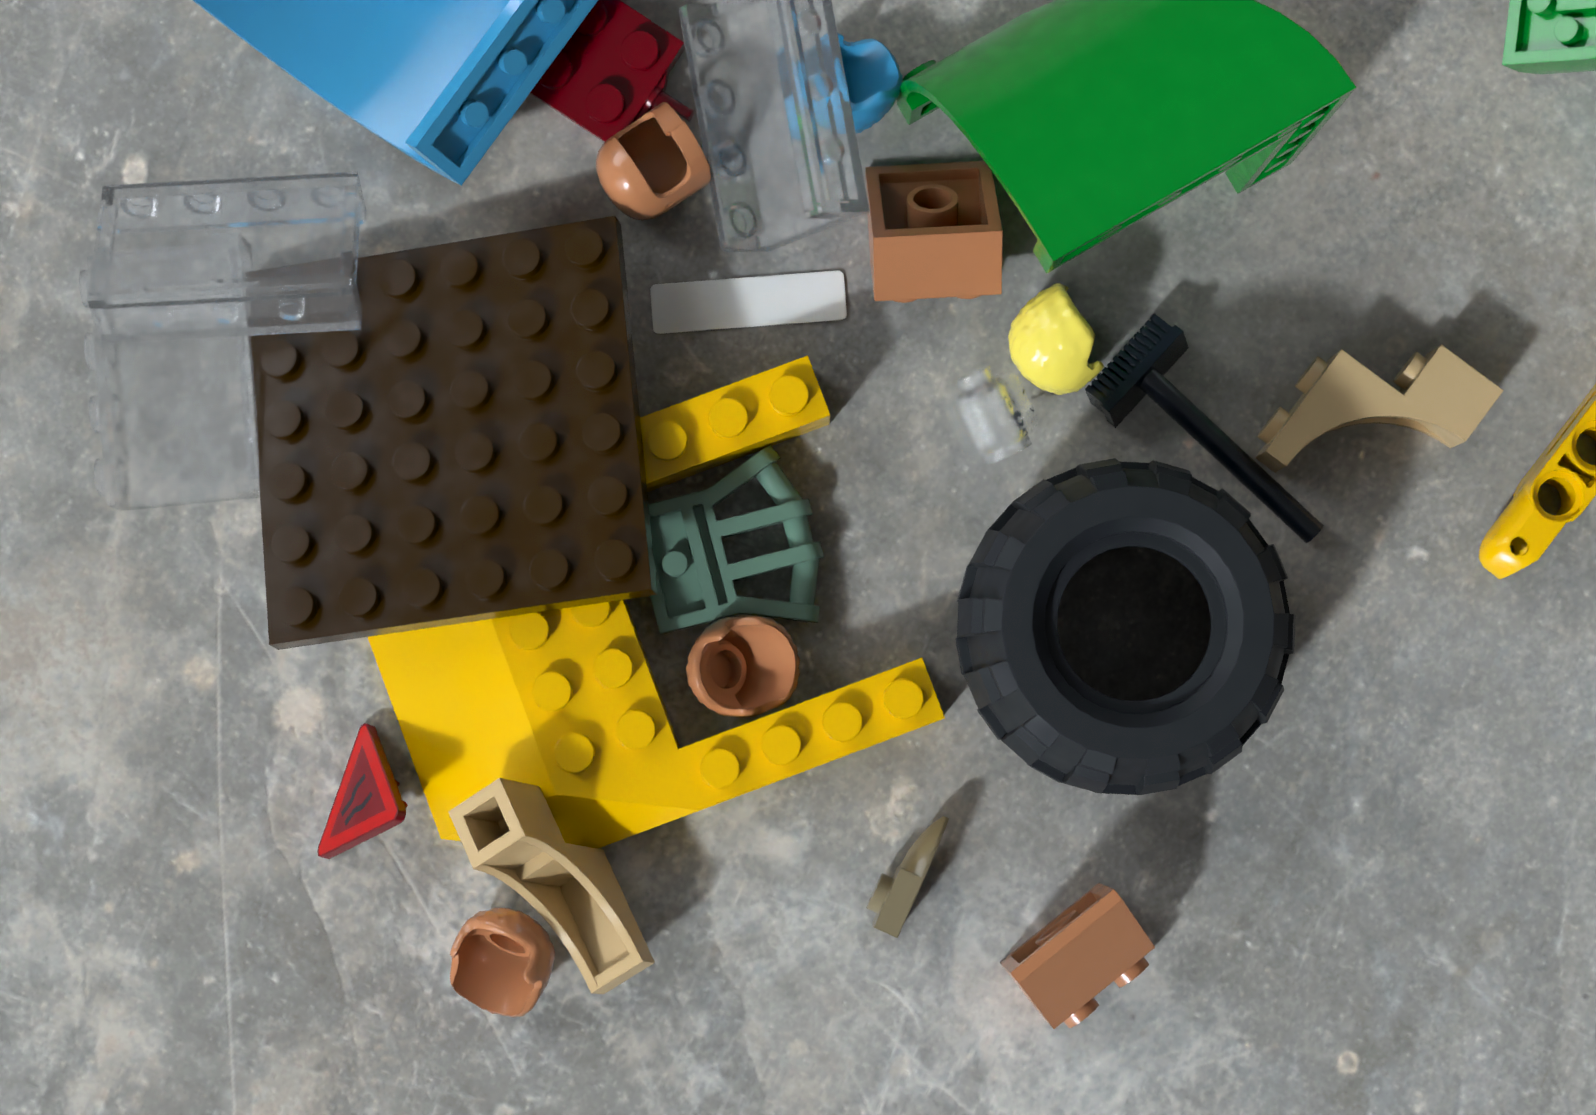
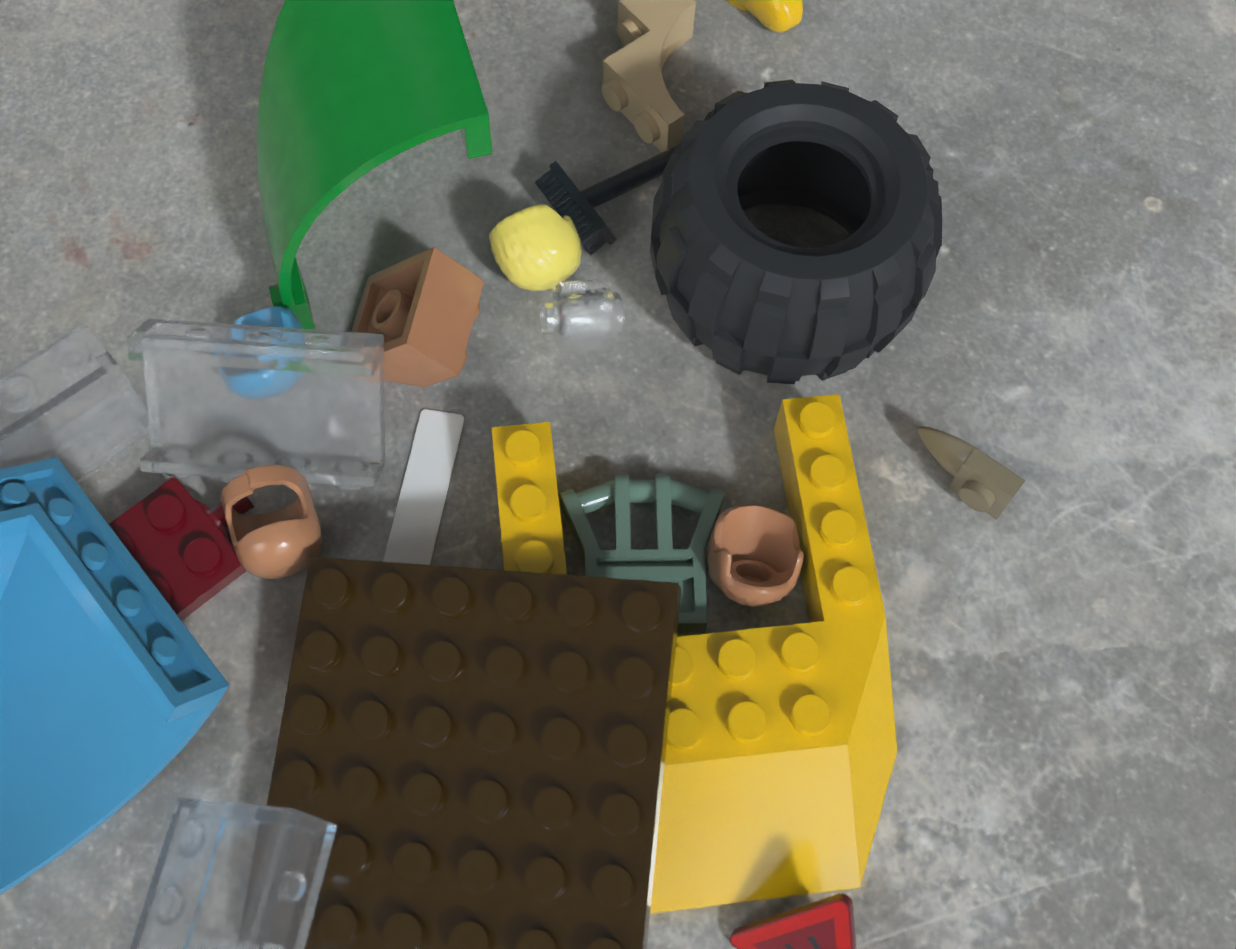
camera: 75 degrees left, 20 degrees down
tan arch [448,778,655,994] -> none
nougat hair [450,907,555,1017] -> none
nougat slope [1000,883,1155,1029] -> none

